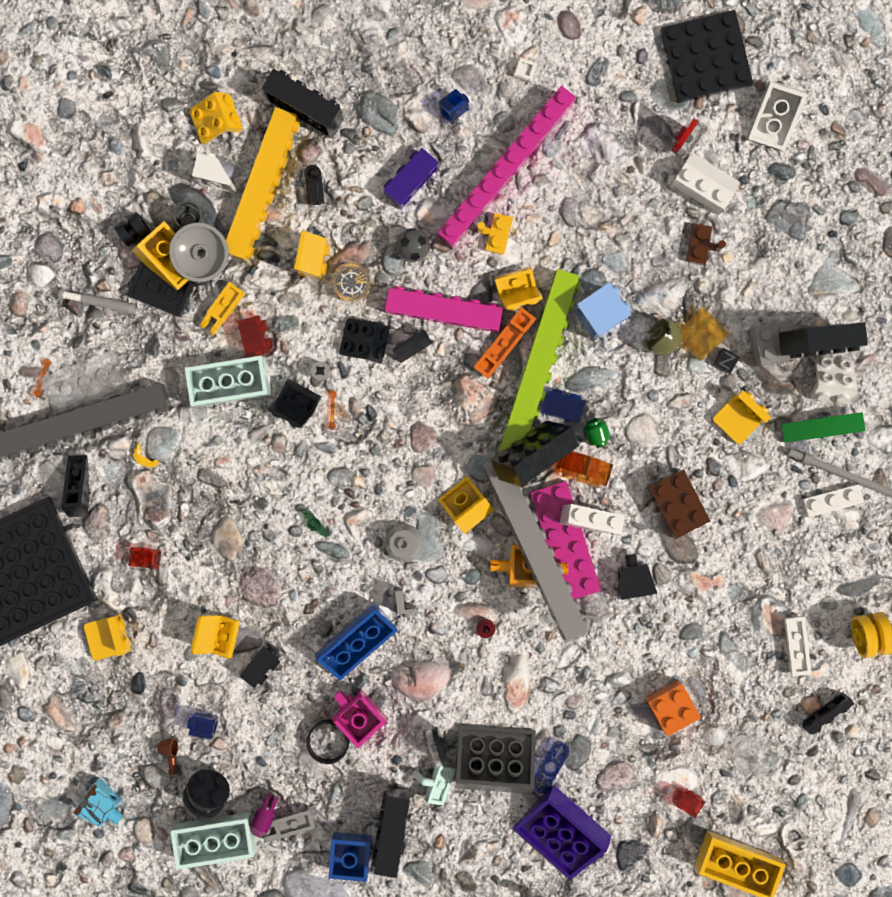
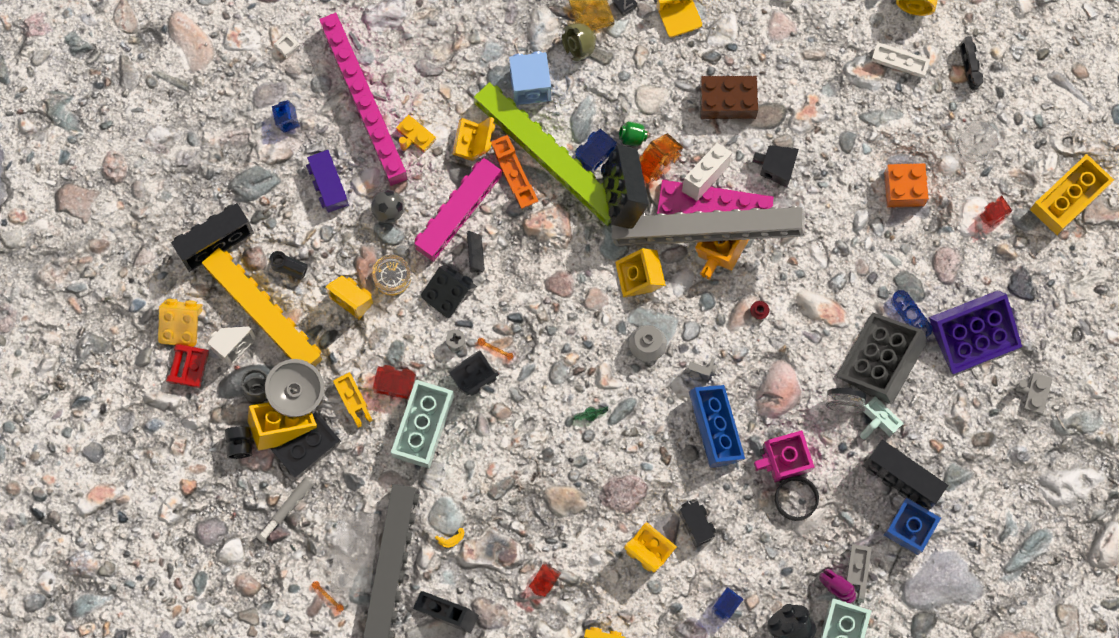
camera: 60 degrees left, 15 degrees down
none -> red plate [166,344,209,388]

